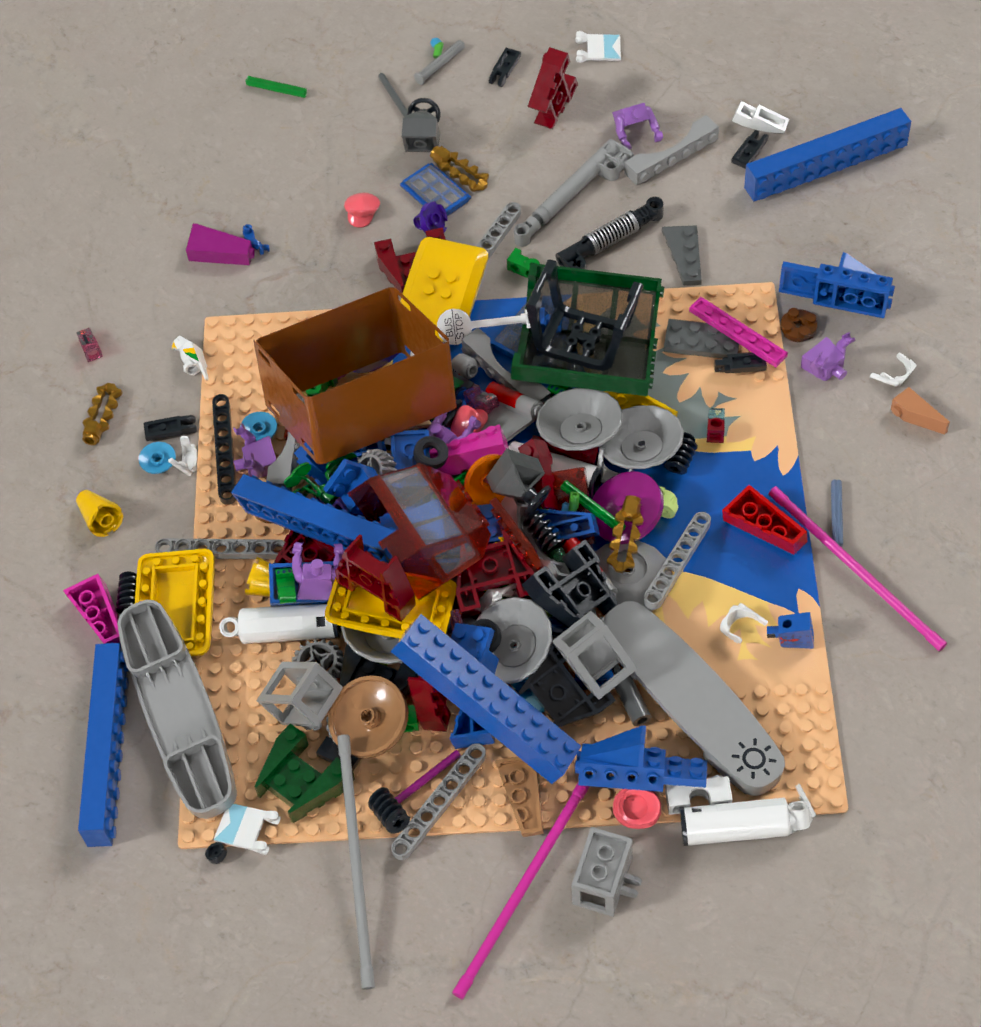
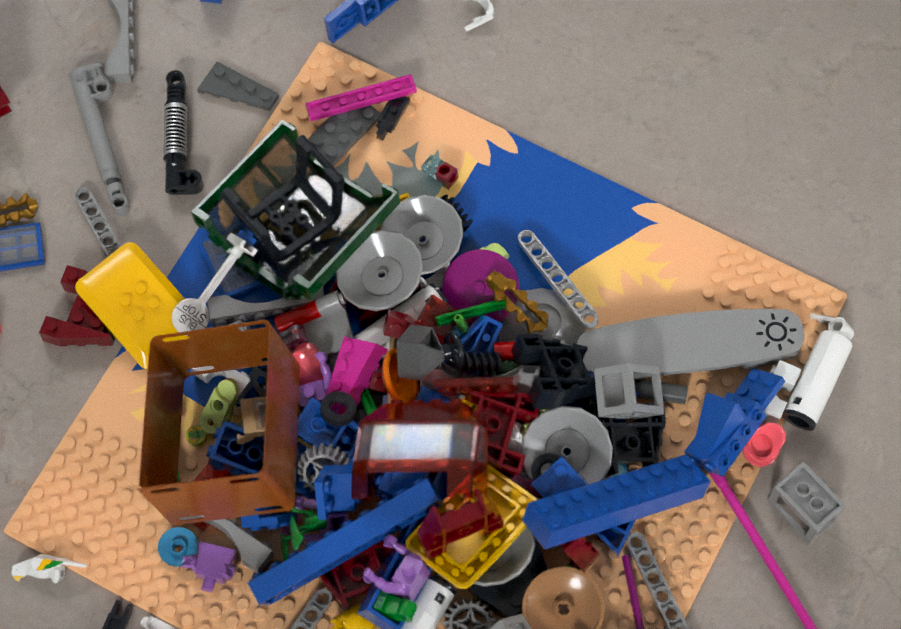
camera: 65 degrees left, 10 degrees up
black beam [212,394,236,505] -> none
dark purple tile [413,201,448,232] -> none
medium nougat wing [495,757,544,837] -> none
green leg [507,248,540,278] -> none
medium lavender torso [612,102,663,149] -> none
white helmet [720,603,768,644] -> none
red wedge [722,485,807,555] -> none
blue torso [767,612,814,649] -> none
dark pink piece [768,486,947,652] -> none
reddish brown plate [780,308,817,343] -> none
medium lavender torso [801,332,855,381] -> none
sand blue axle [831,479,843,547] -> none
nougat slope [891,387,950,434] -> none

